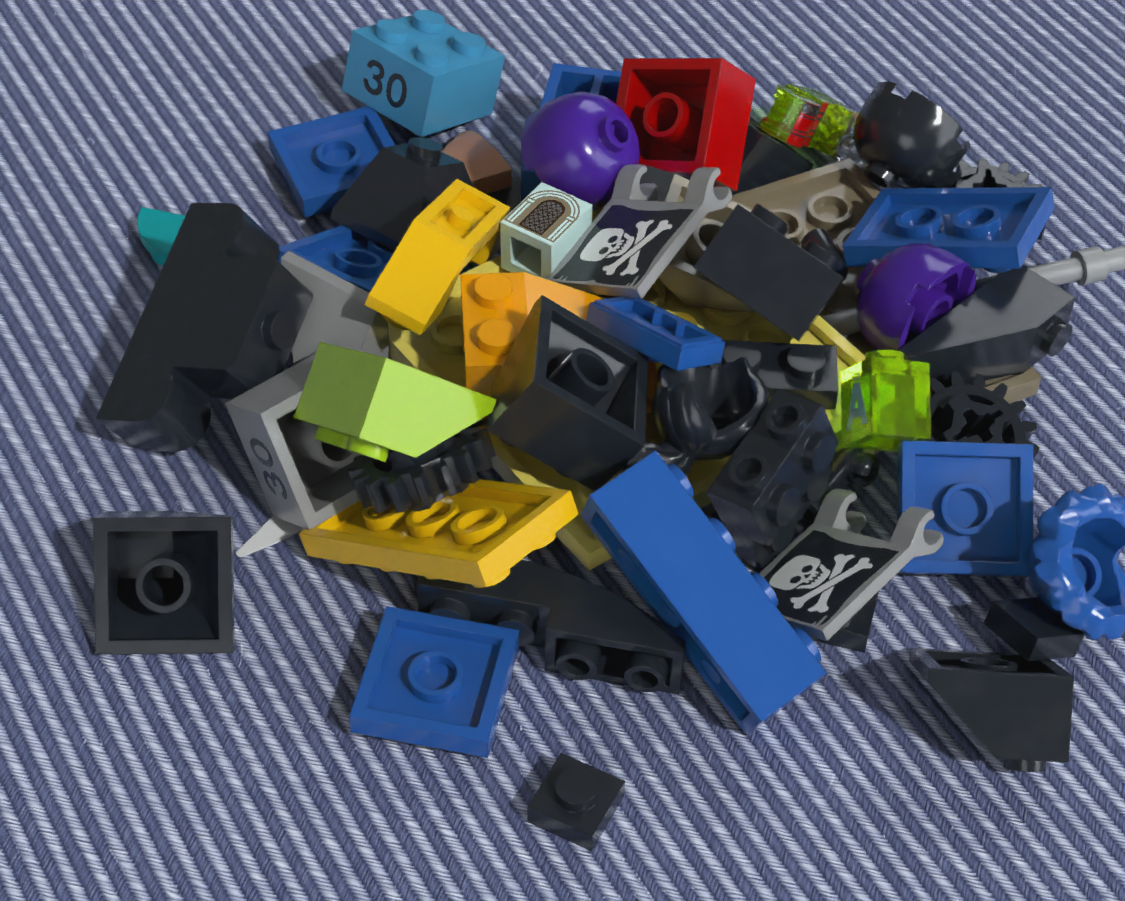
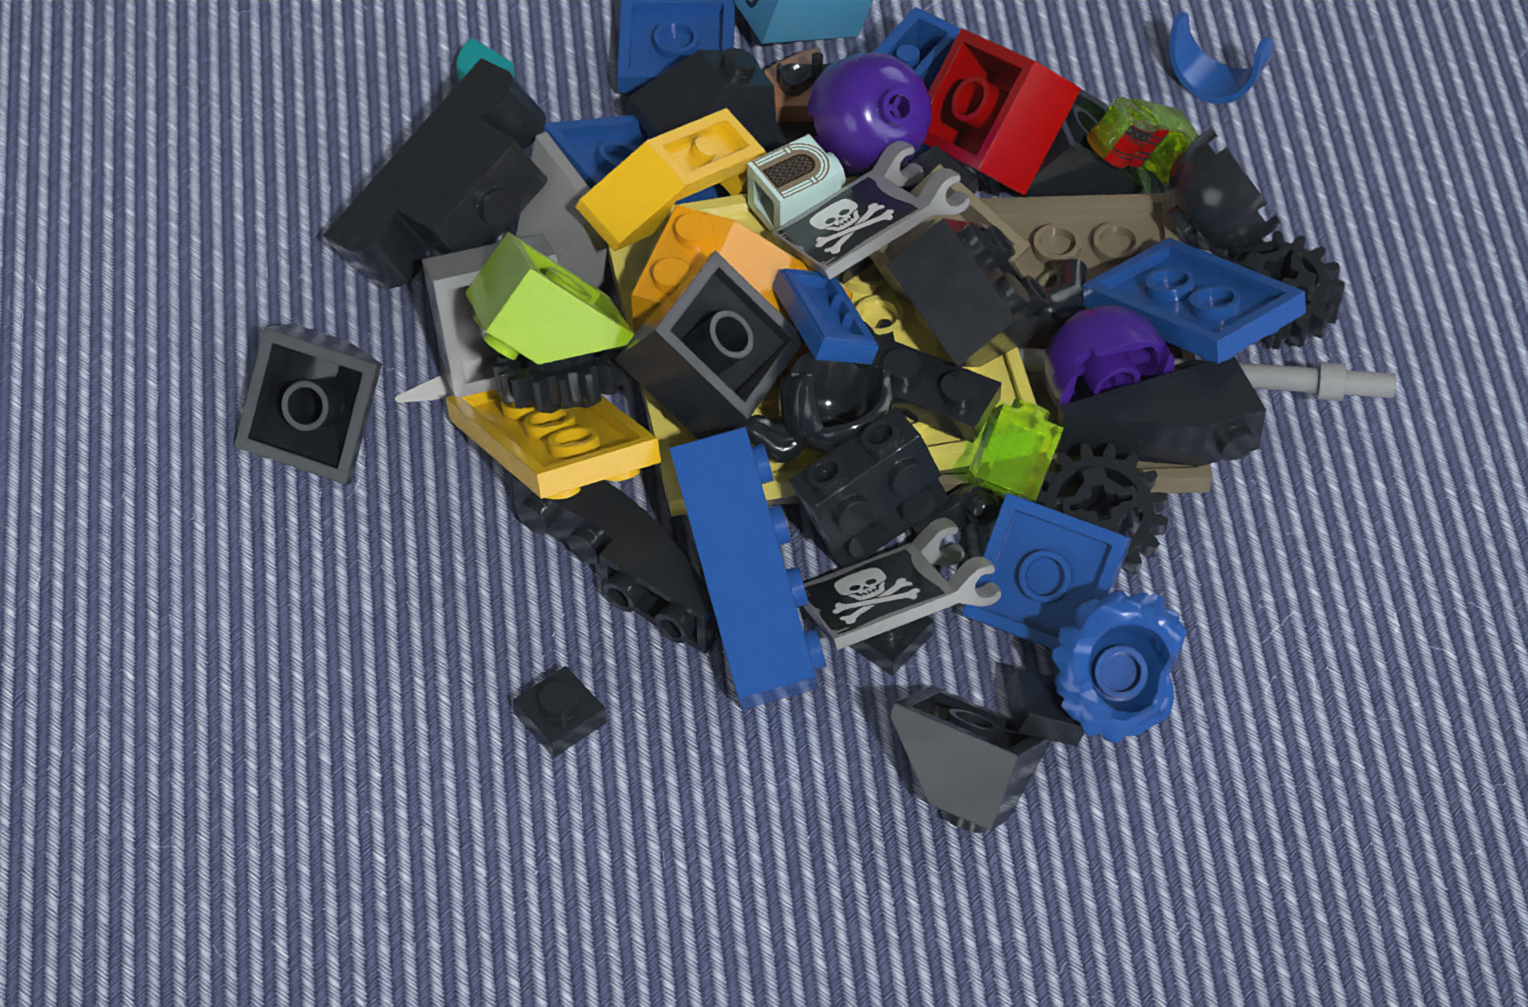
camera: 25 degrees right, 5 degrees up
blue plate [349,606,519,758] -> none
none -> black piece [776,52,832,96]
none -> blue helmet [1169,12,1273,104]

